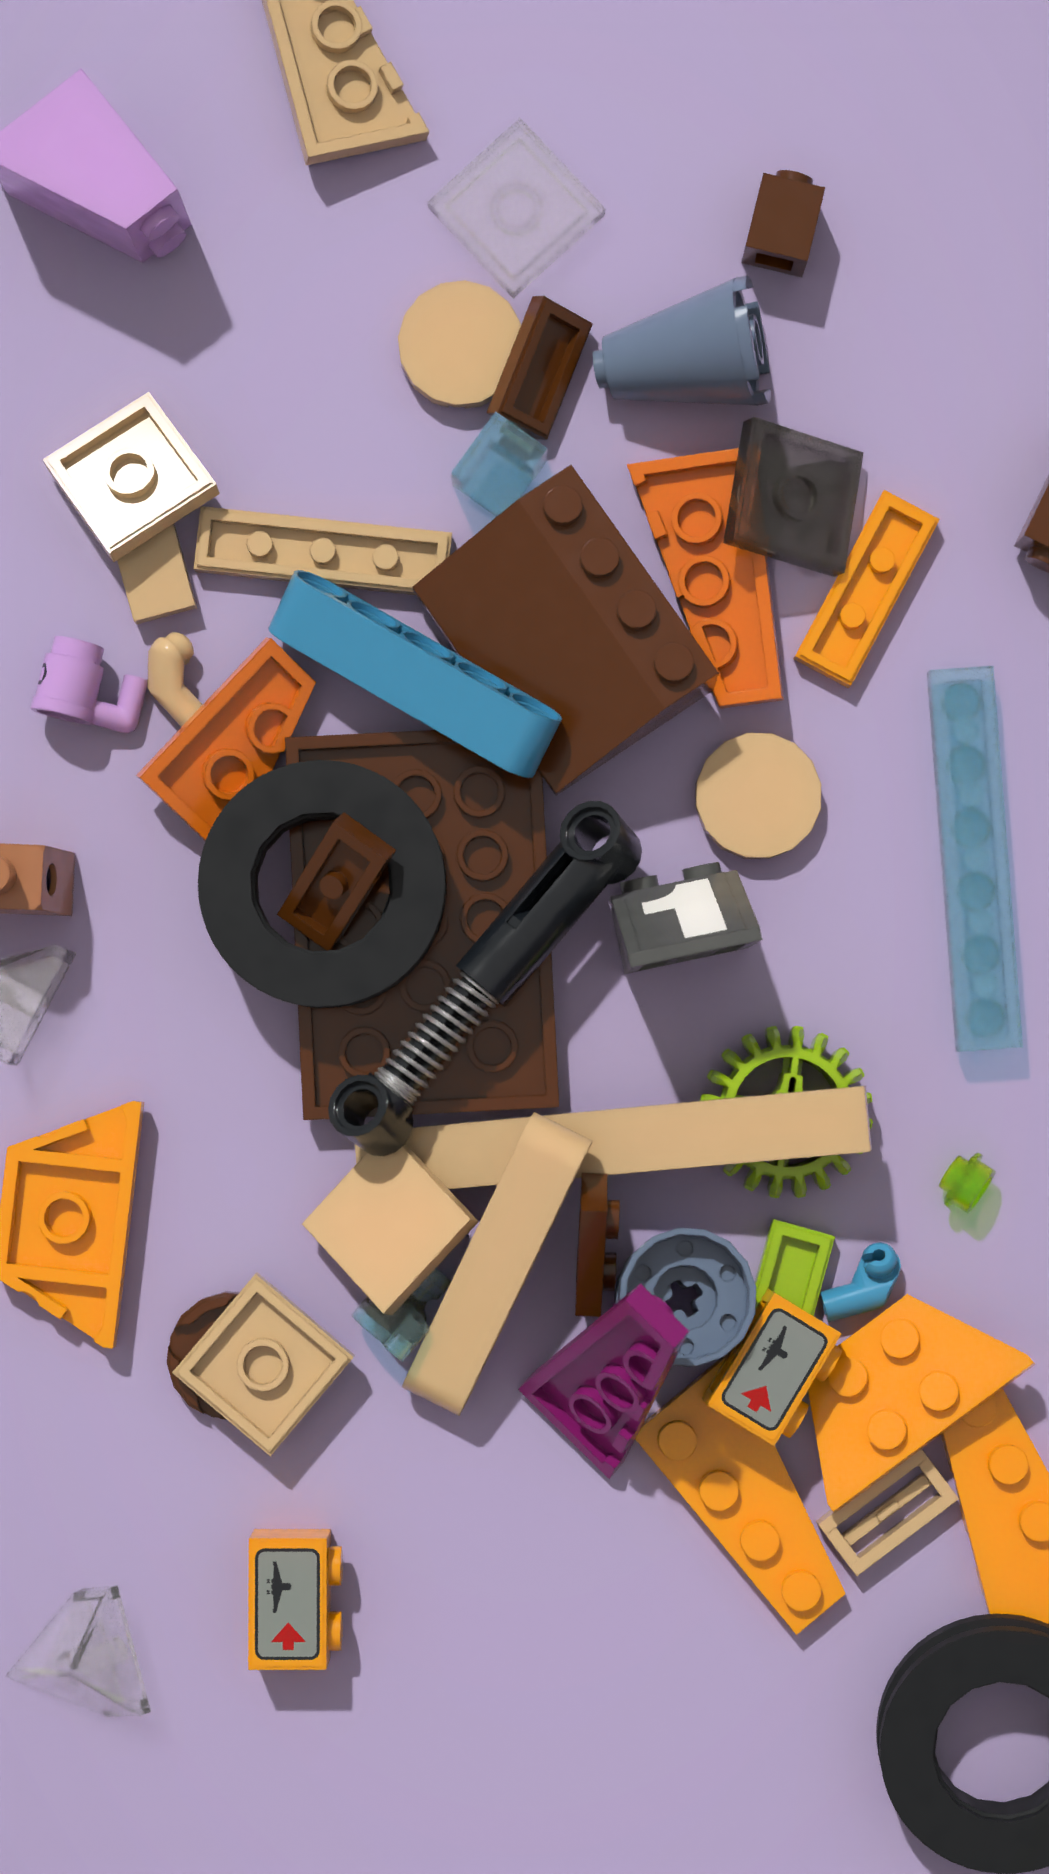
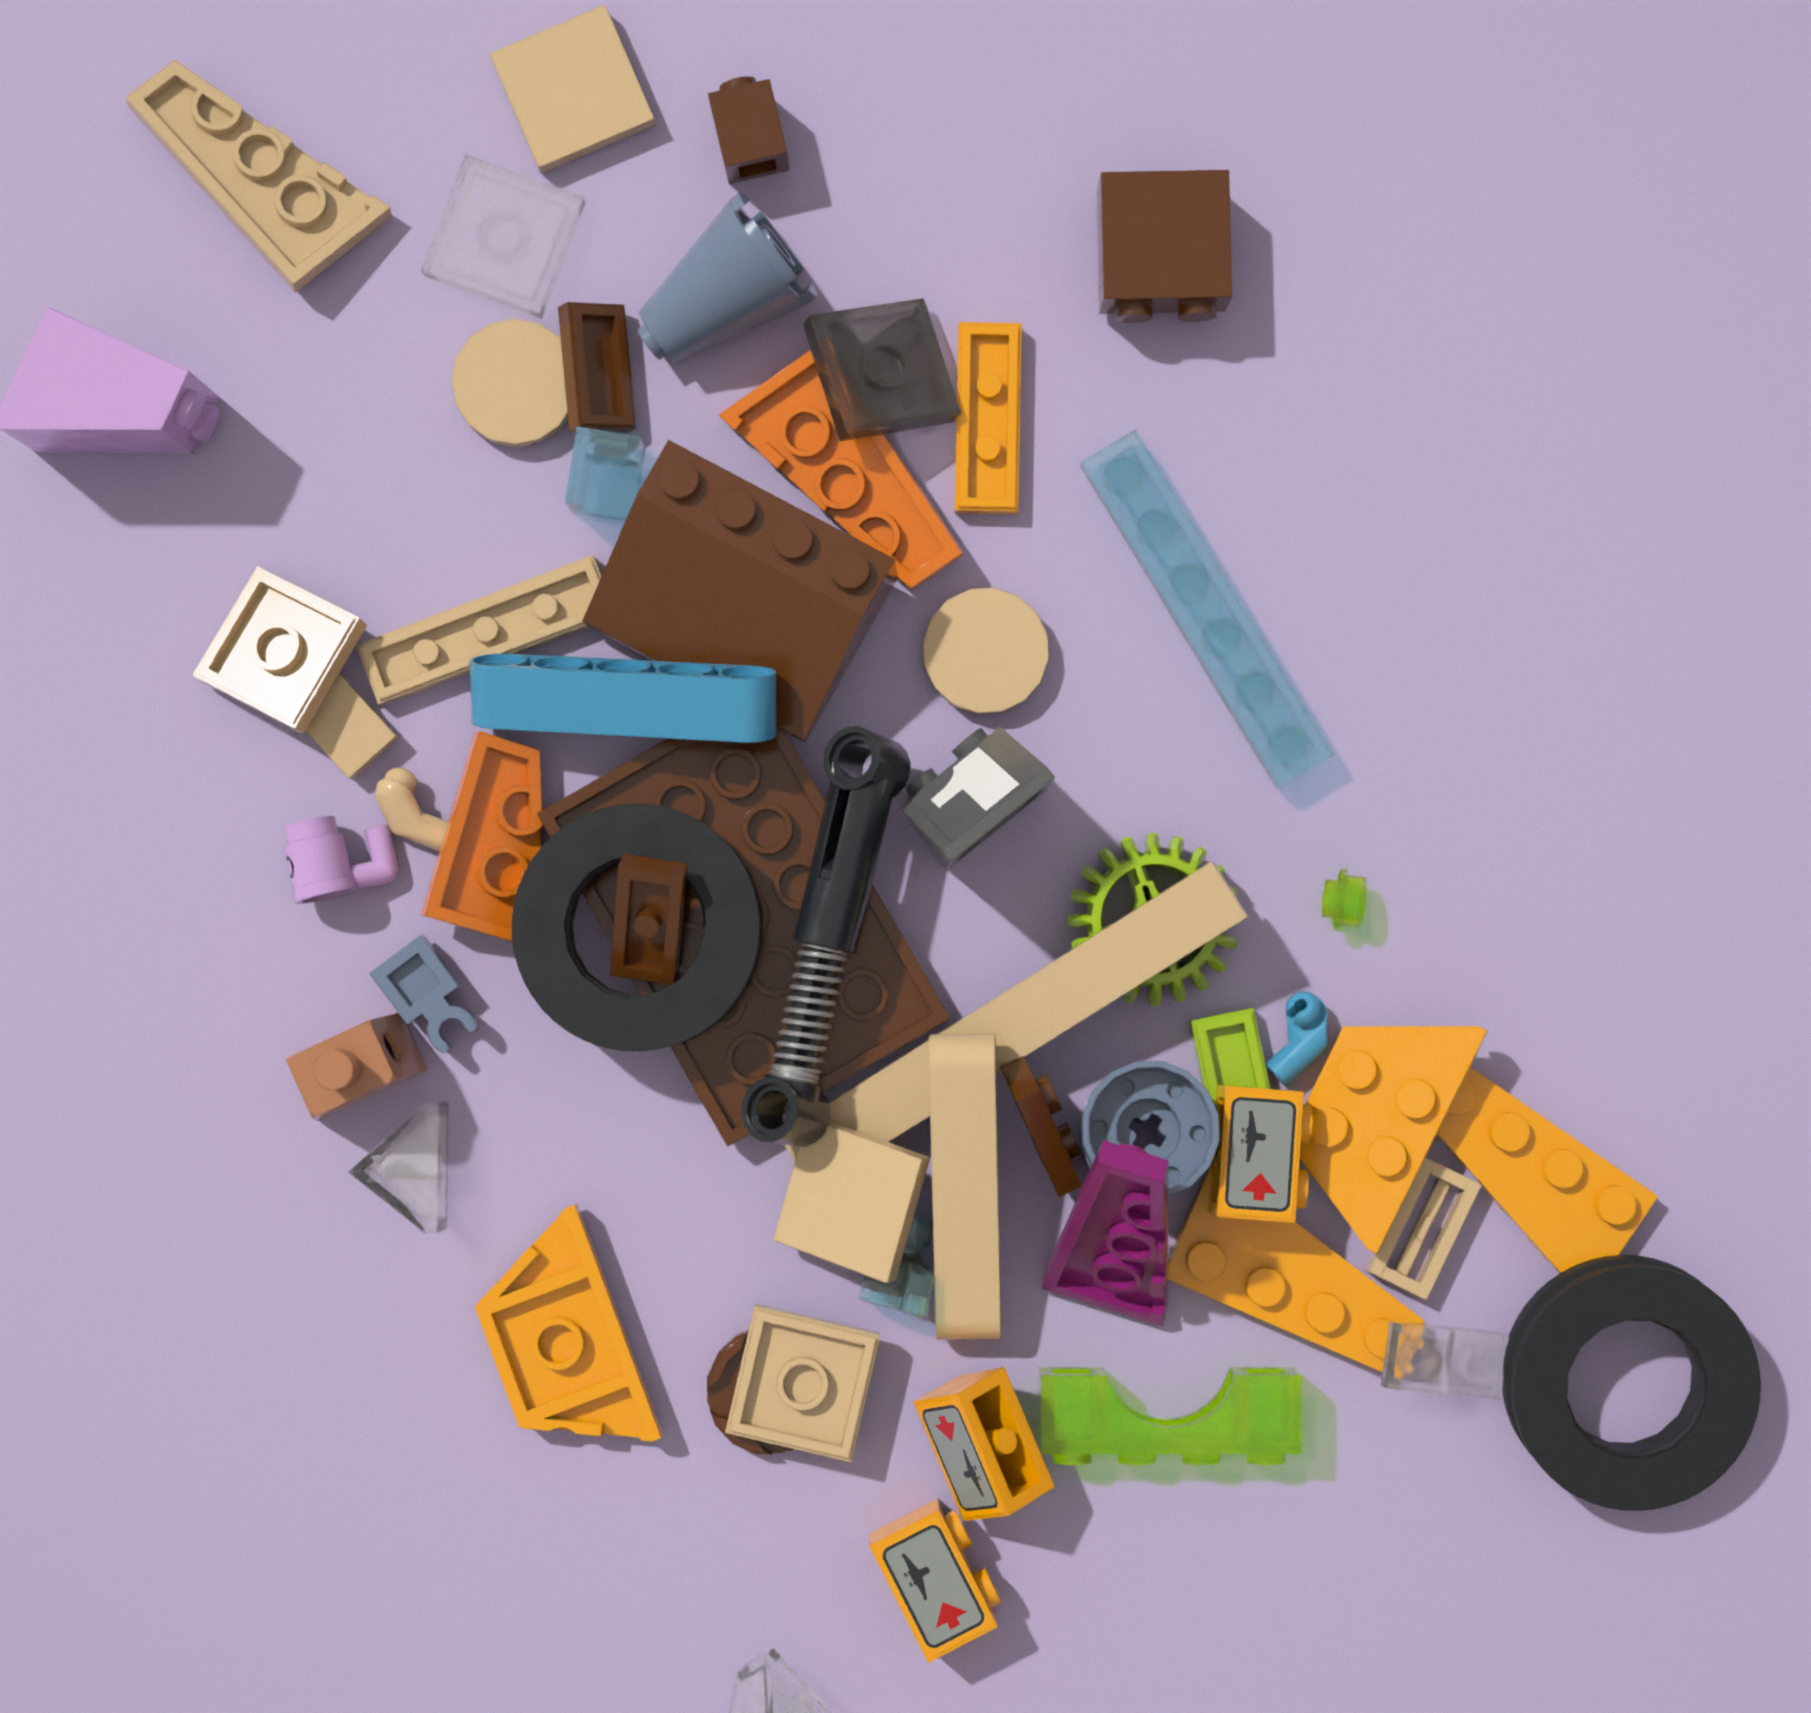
camera: 30 degrees left, 0 degrees up
none -> sand blue plate [369,935,480,1054]
none -> tan tile [489,5,656,174]
none -> light orange brick [913,1367,1055,1521]
none -> clear neon green arch [1038,1367,1302,1465]
none -> clear slope [1381,1321,1509,1400]

